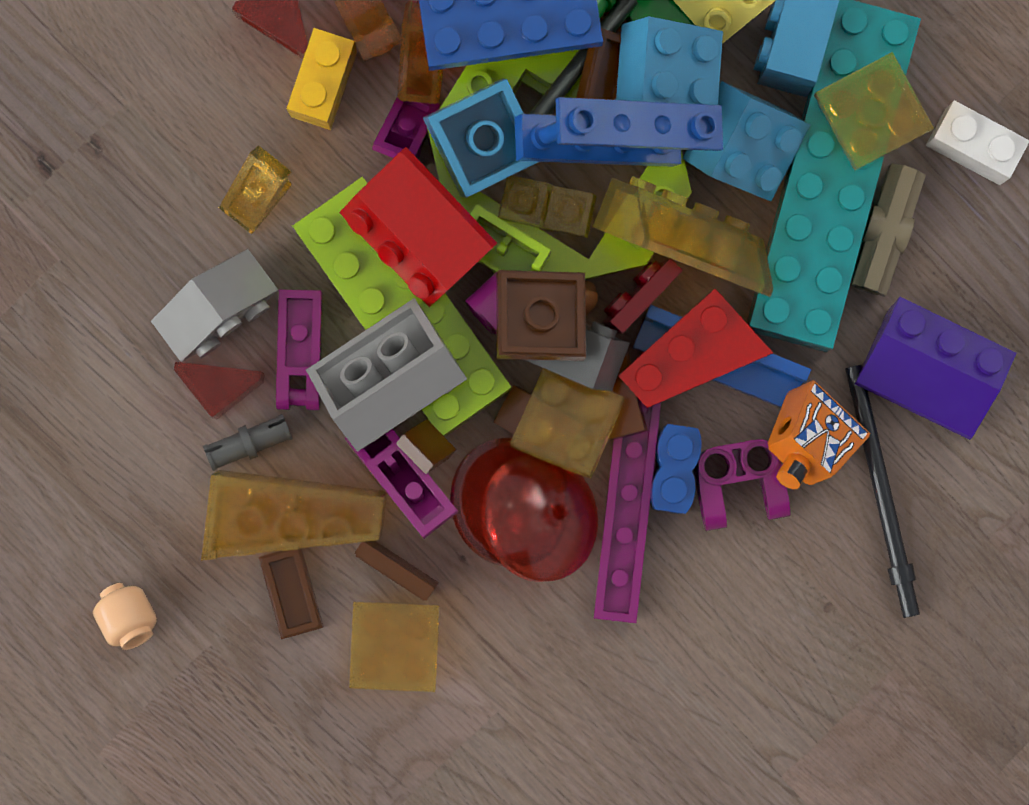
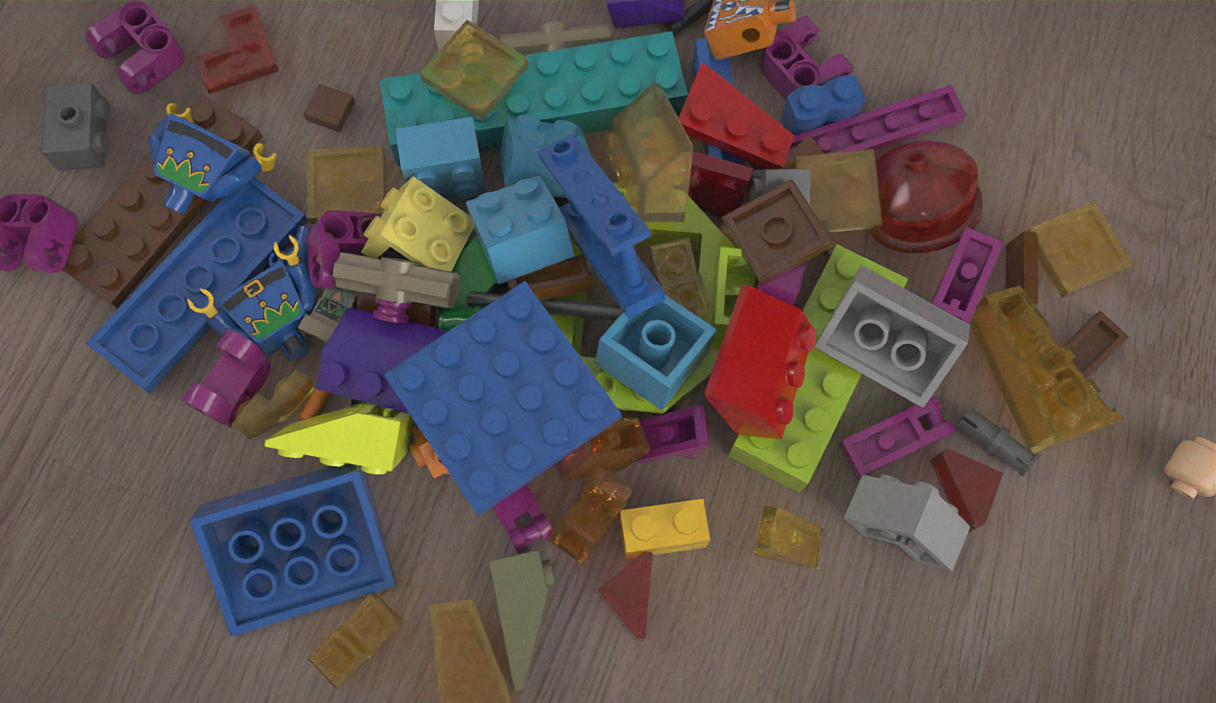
camera: 115 degrees left, 15 degrees down
reddish brown tile [396,419,457,474] -> none

